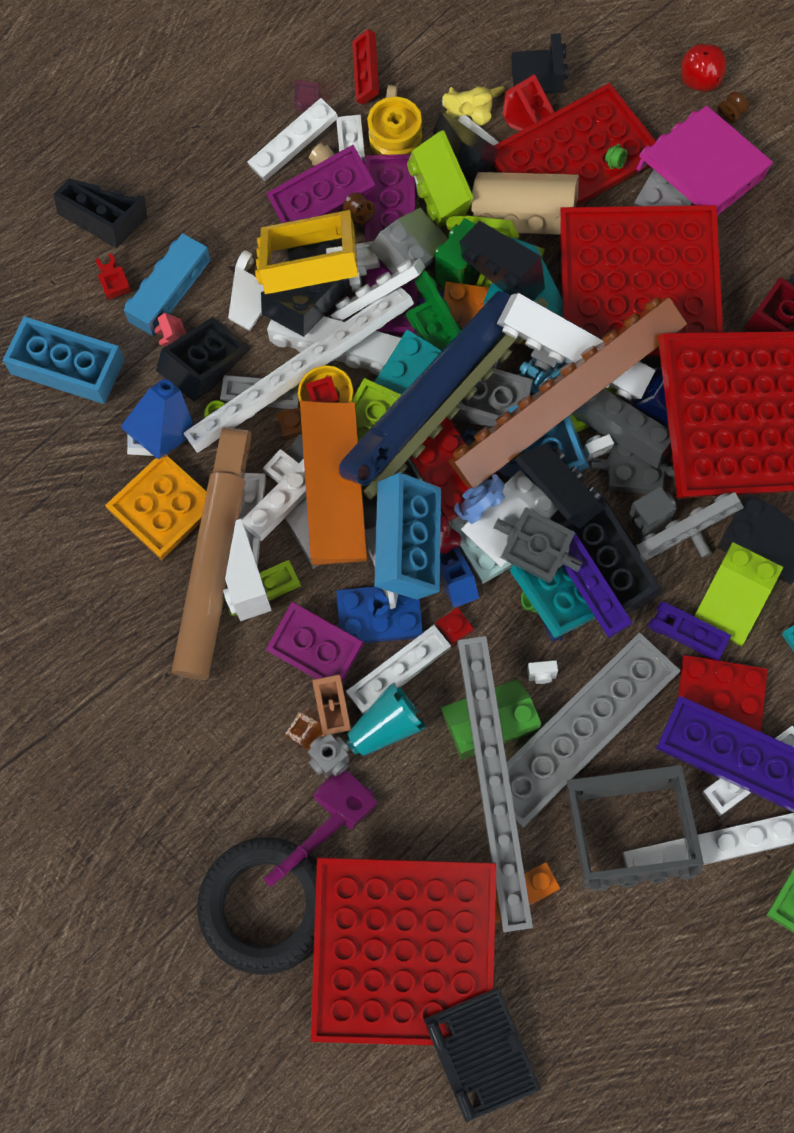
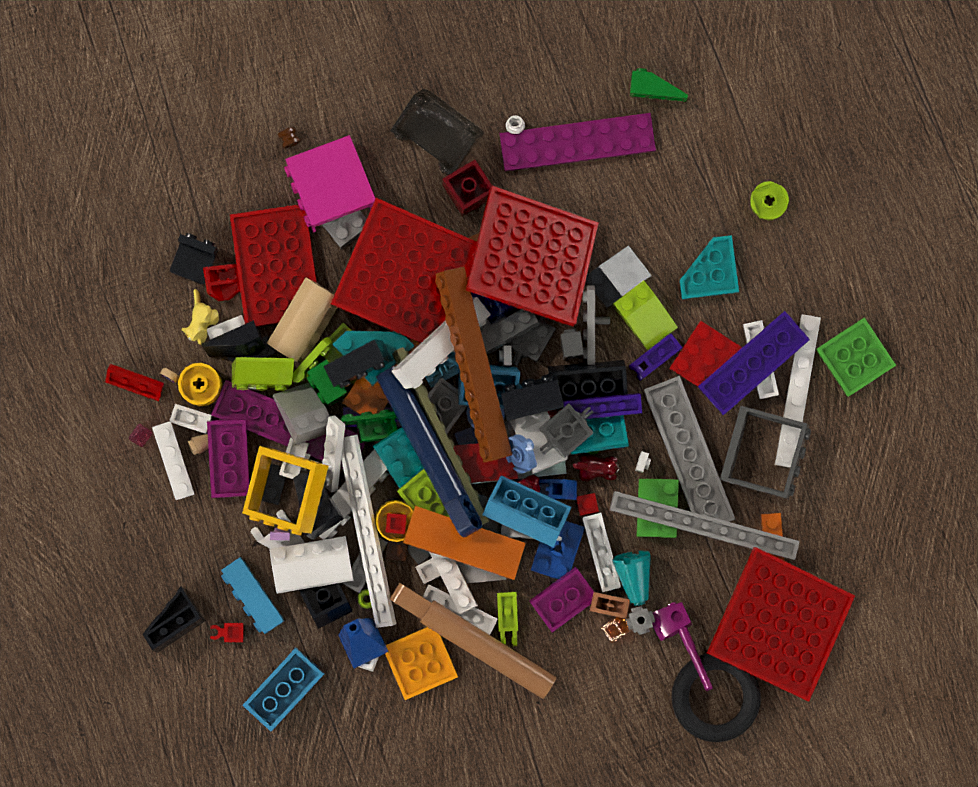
camera: 70 degrees left, 15 degrees up
coral tile [154,313,186,346] -> none
white slope [223,519,272,621] -> none
reddish brown wheel [343,192,375,224] -> none
black window [424,987,541,1123] -> none
bright green plate [605,144,627,169] -> none
red piece [681,43,726,92] -> none
none -> white slope [269,536,353,594]
none -> lavender plate [270,528,290,540]
none -> dark red animal [573,453,619,482]

